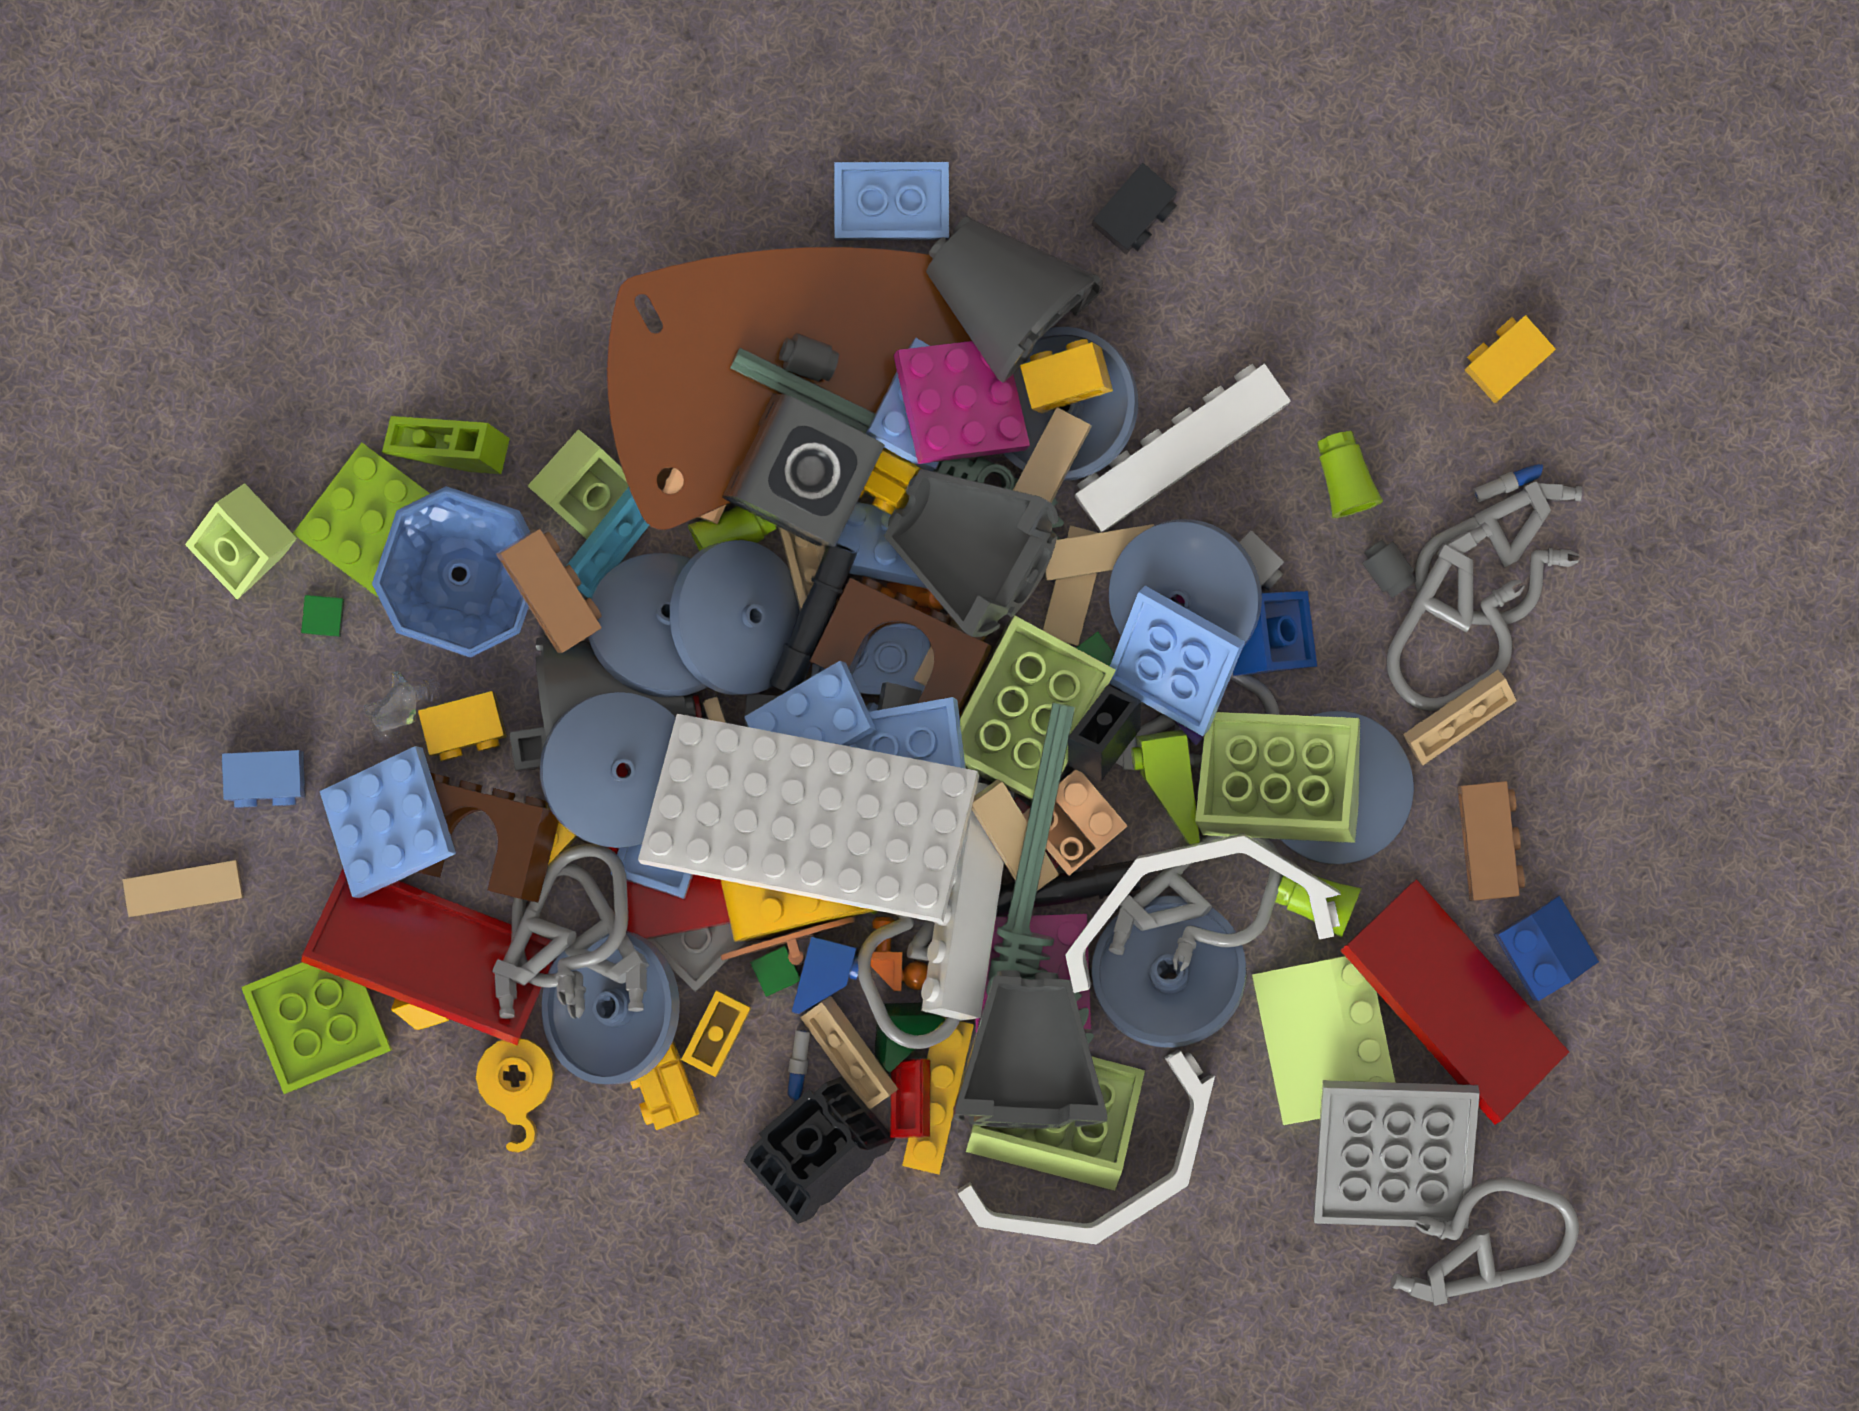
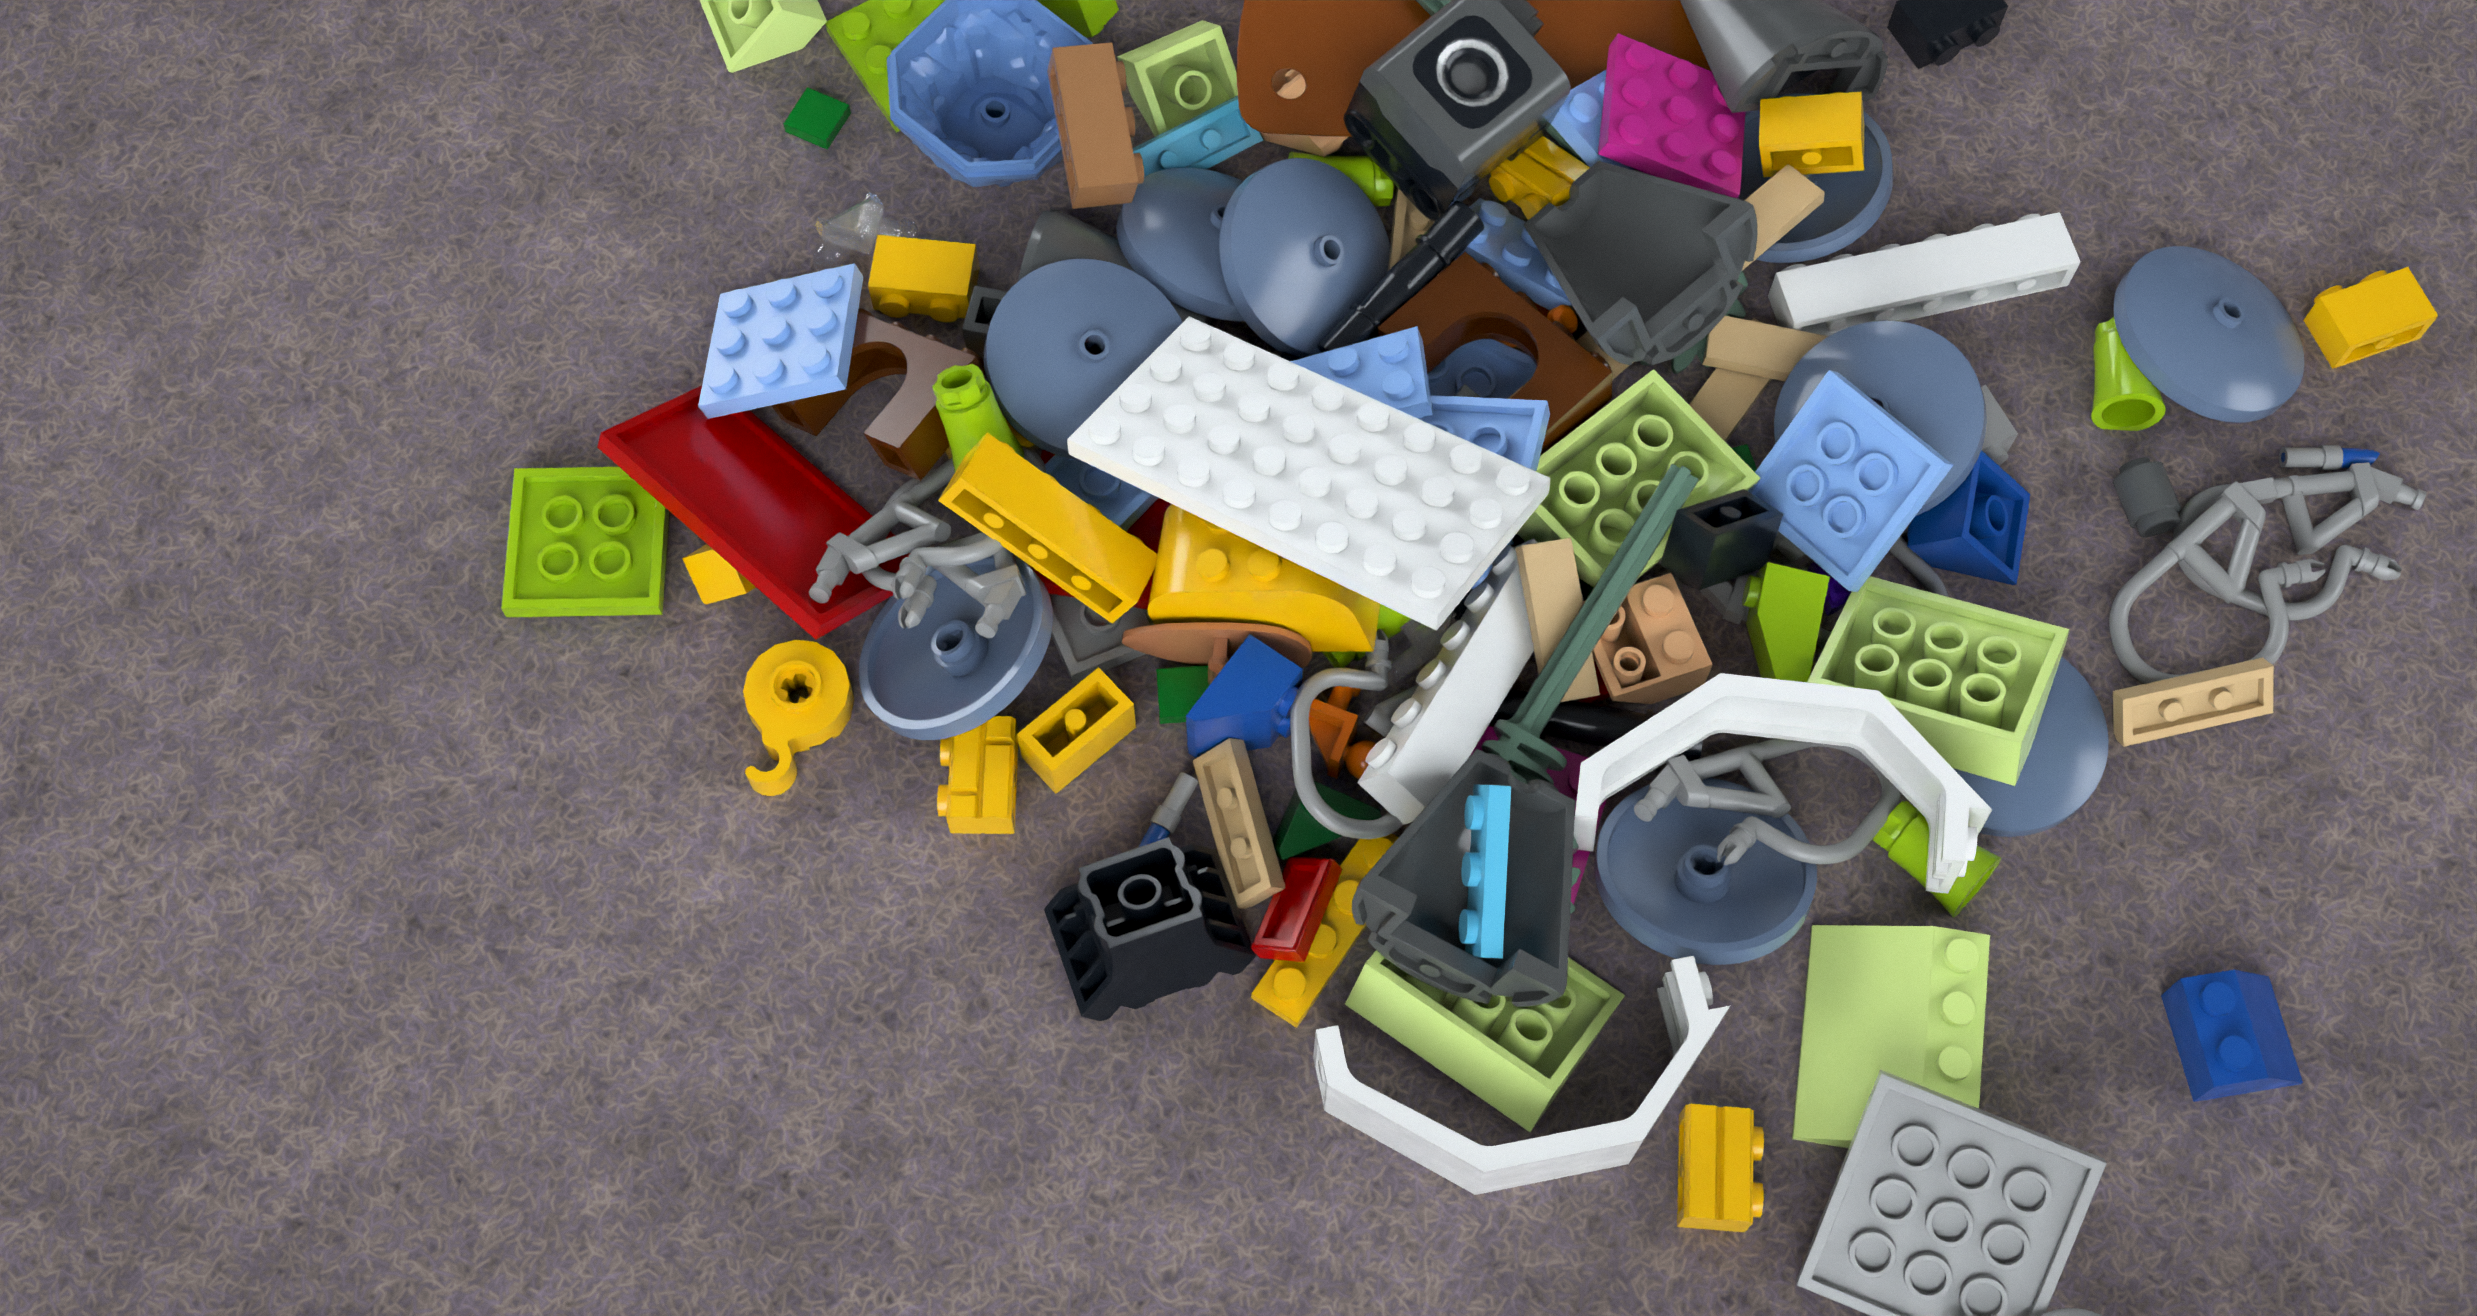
camera: 20 degrees right, 20 degrees down
tan tile [122,860,244,917] -> none
medium blue brick [222,750,305,808] -> none
red tile [1340,879,1569,1125] -> none
medium nougat brick [1457,781,1525,901] -> none
none -> lime plant [932,364,1024,472]
none -> yellow brick [938,432,1157,624]
none -> medium azure plate [1458,784,1511,959]
none -> yellow brick [1677,1104,1764,1232]
none -> sand blue dish [2113,246,2305,423]

